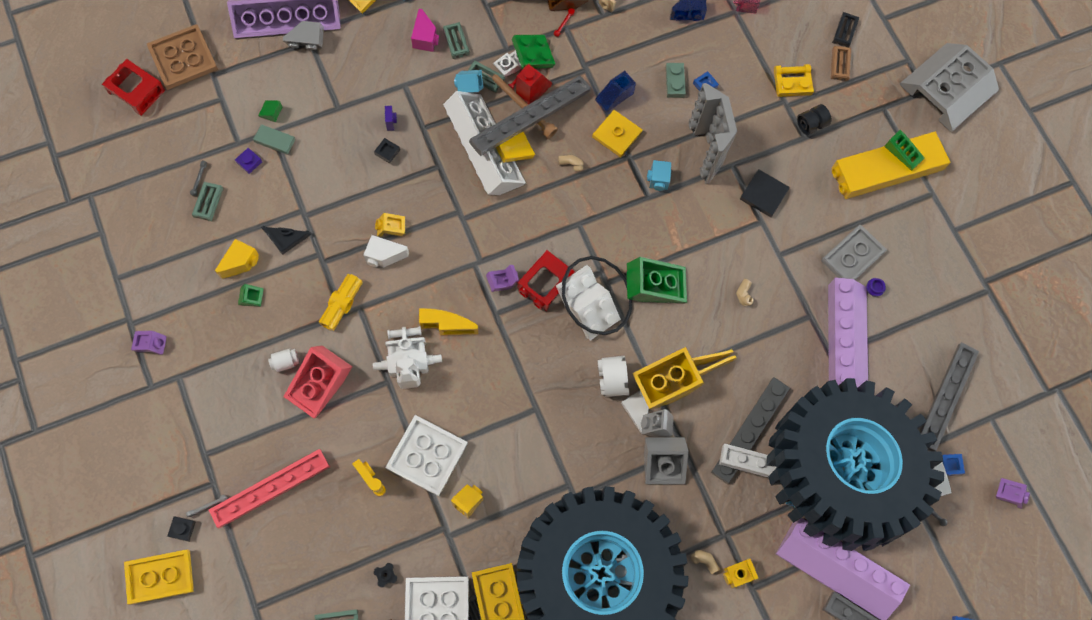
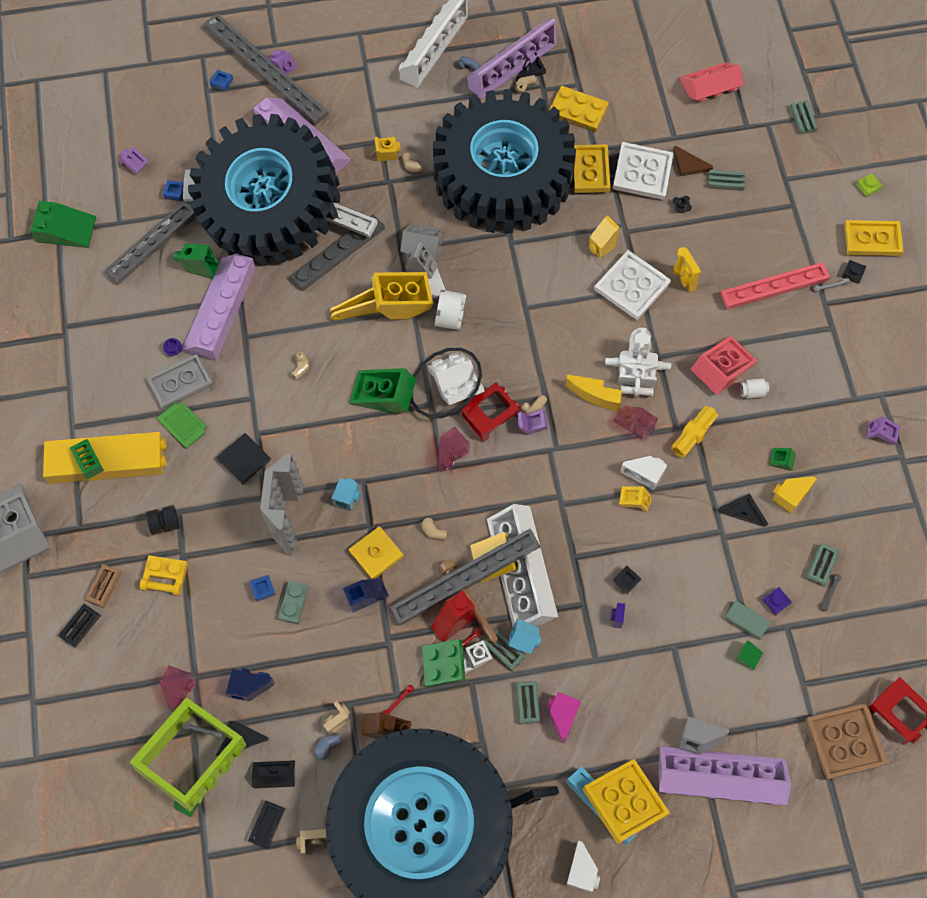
camera: 160 degrees left, 5 degrees down
none -> green slope [30,201,96,248]
none -> bright green window [157,402,207,449]
none -> green torso [173,243,220,279]
none -> clear pink slope [437,427,470,472]
none -> tan arm [520,395,547,414]
none -> clear pink slope [613,405,658,441]

